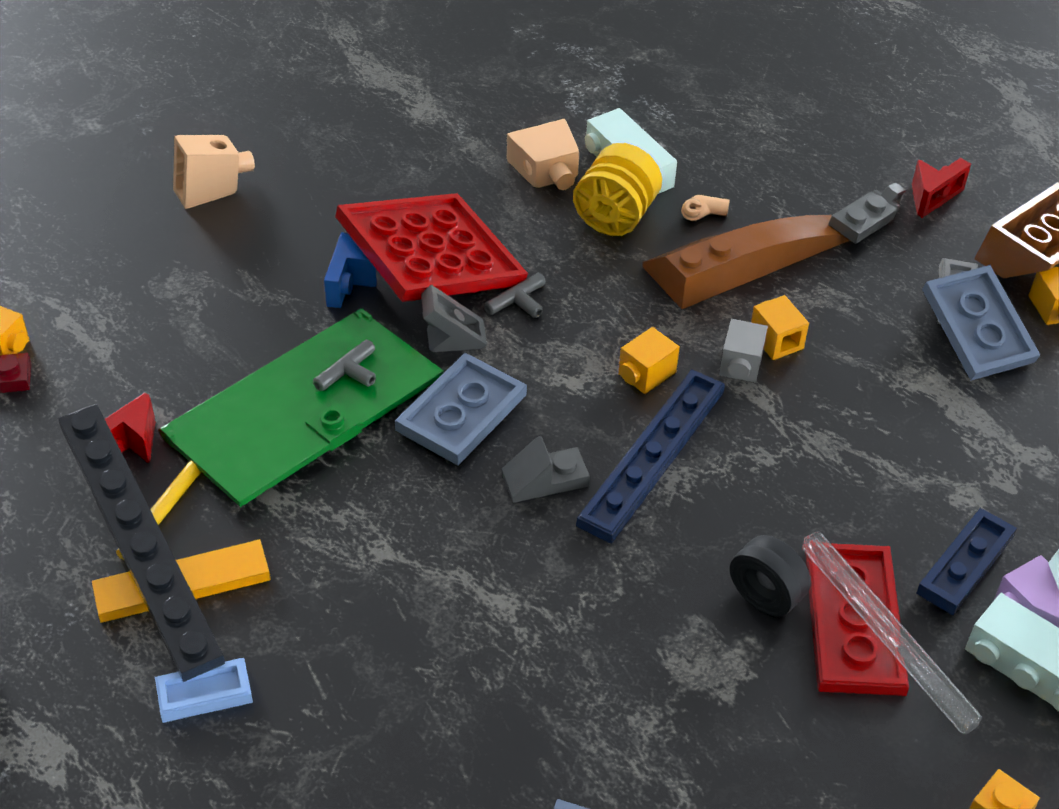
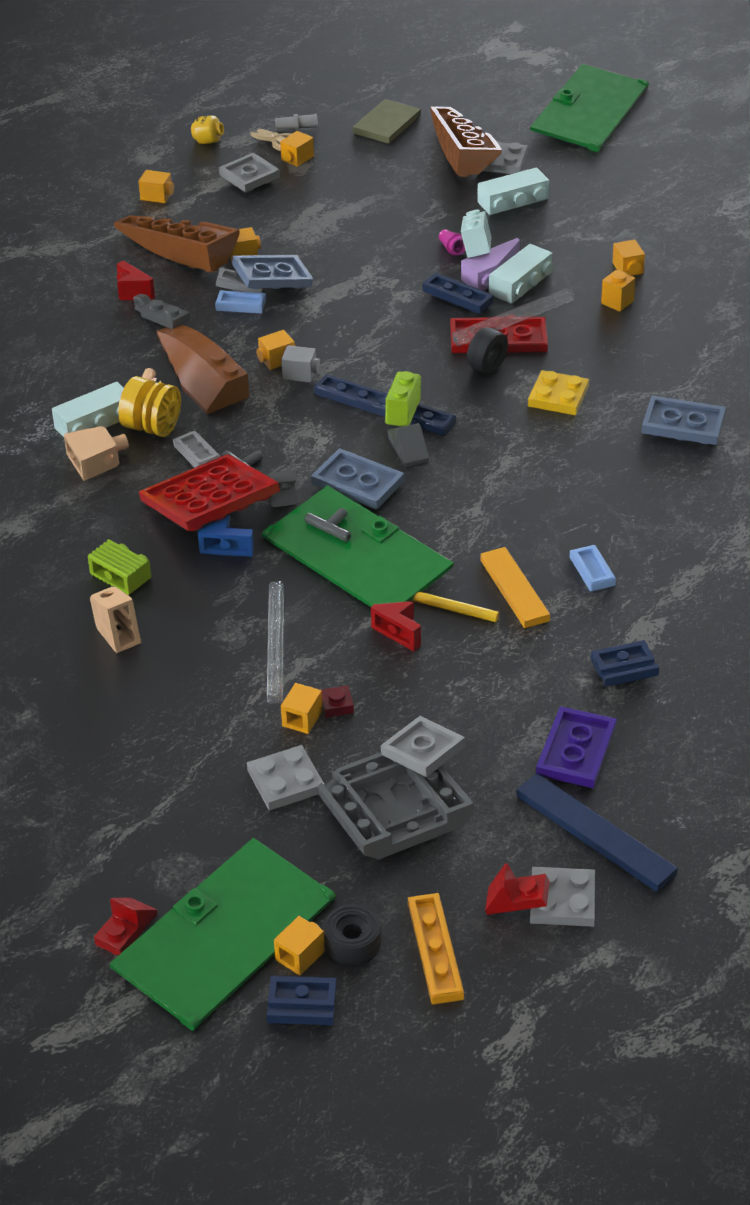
camera: 90 degrees left, 5 degrees down
black plate [58,404,225,682] -> none
light orange brick [618,327,680,394] -> none
none -> lime brick [88,539,151,595]
none -> light grey plate [173,431,221,468]
none -> light blue tile [215,290,266,314]
none -> clear axle [267,581,284,704]
none -> lime brick [385,371,421,426]
none -> yellow plate [528,370,589,415]

